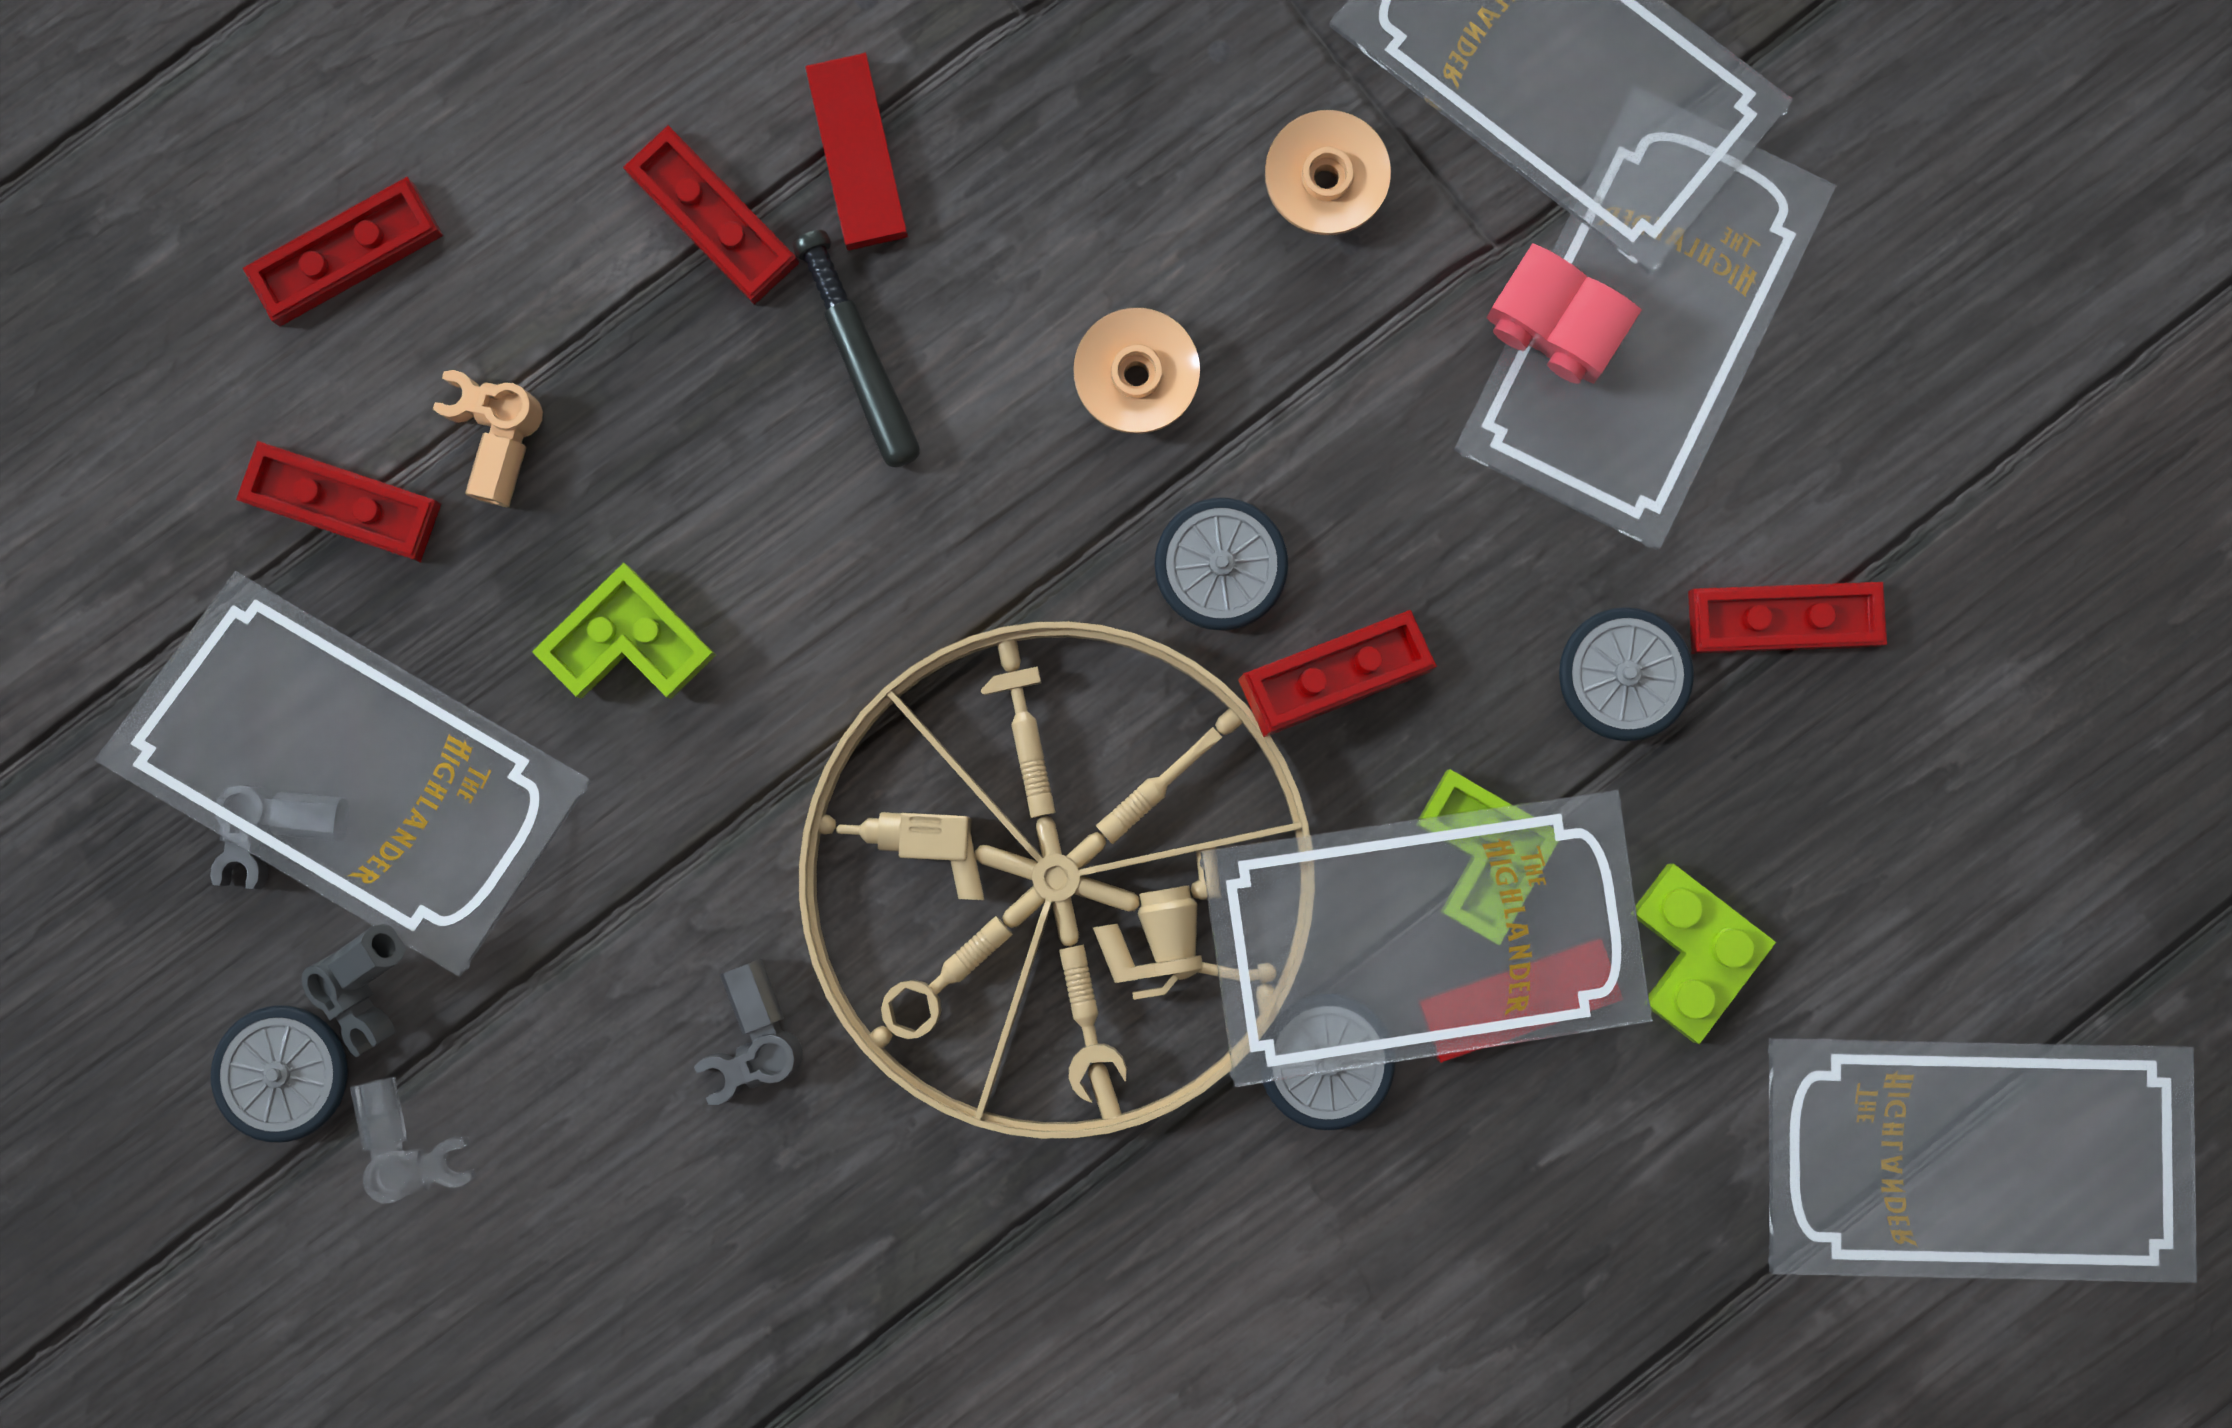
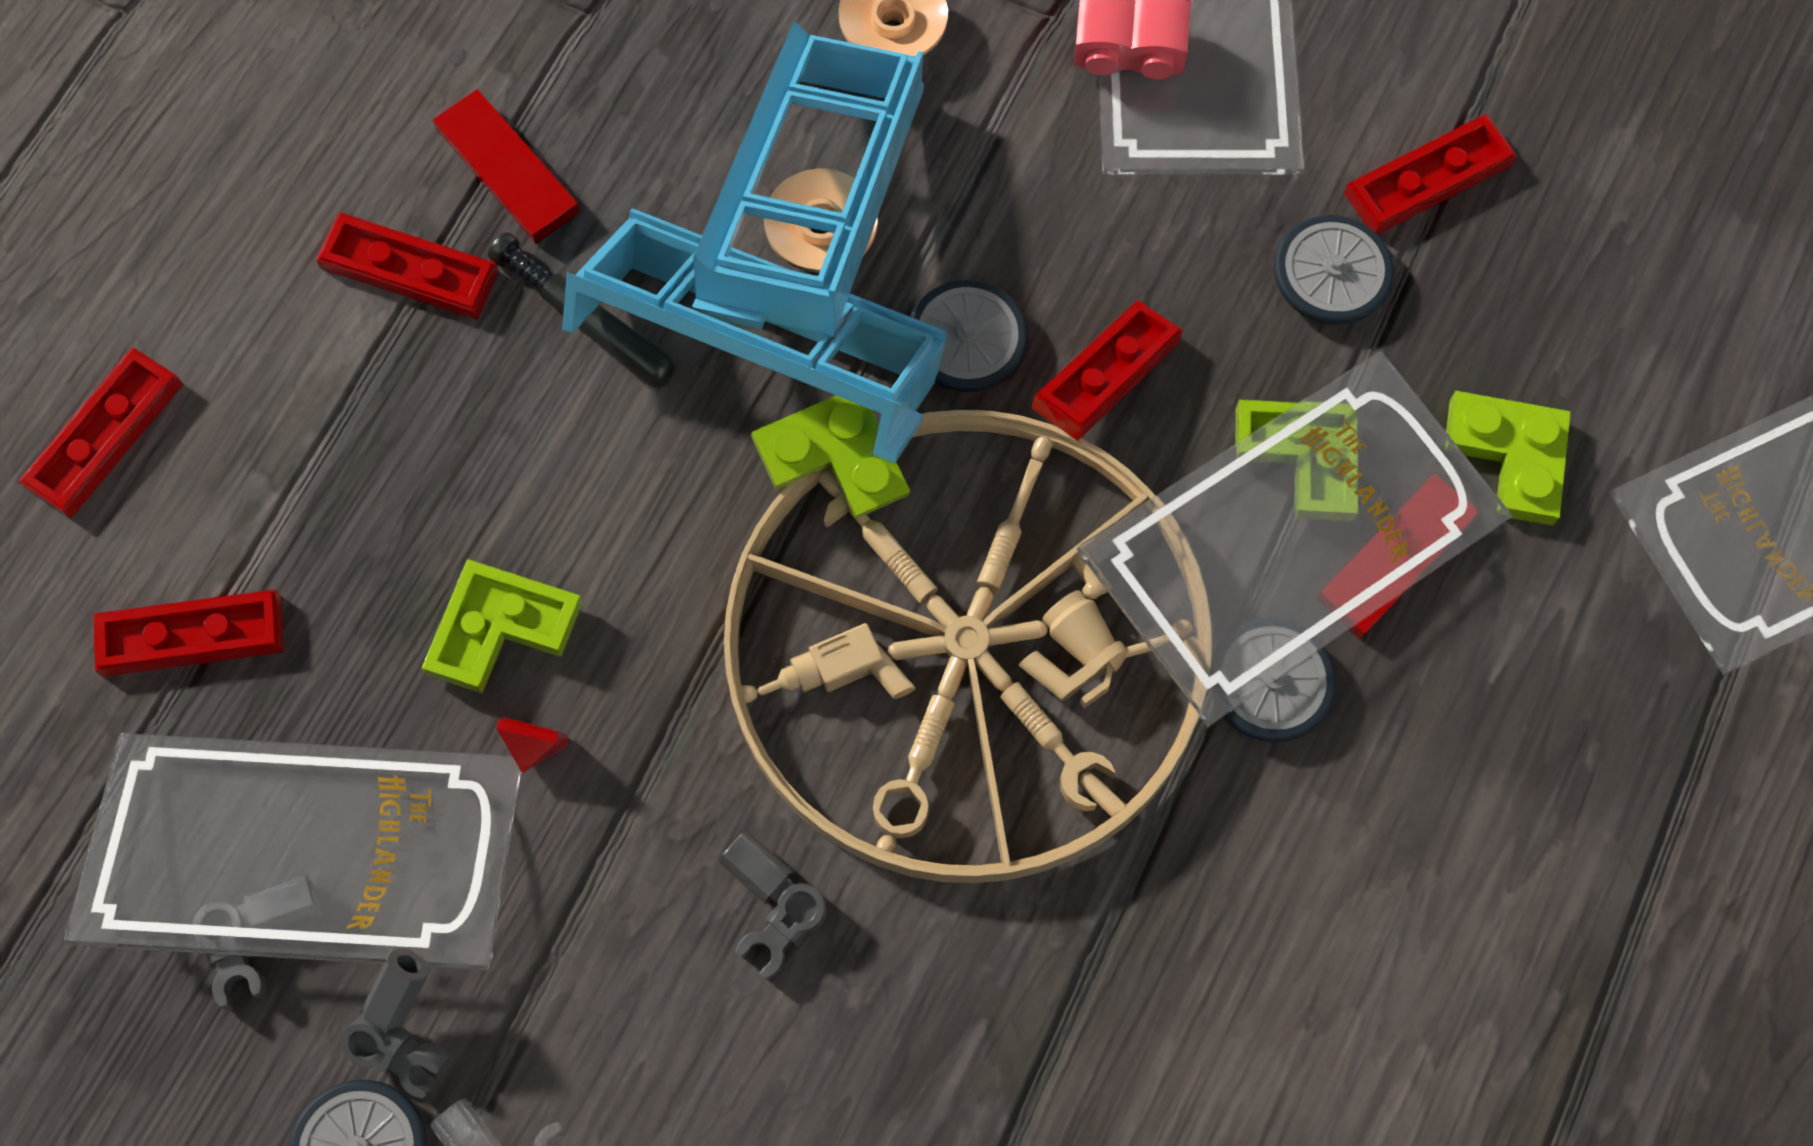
camera: 30 degrees left, 15 degrees down
light nougat bar [433,370,543,508] -> none
none -> red slope [496,717,570,774]
none -> medium azure piece [562,208,947,463]
none -> medium azure piece [692,21,924,336]
none -> lime plate [751,395,910,519]

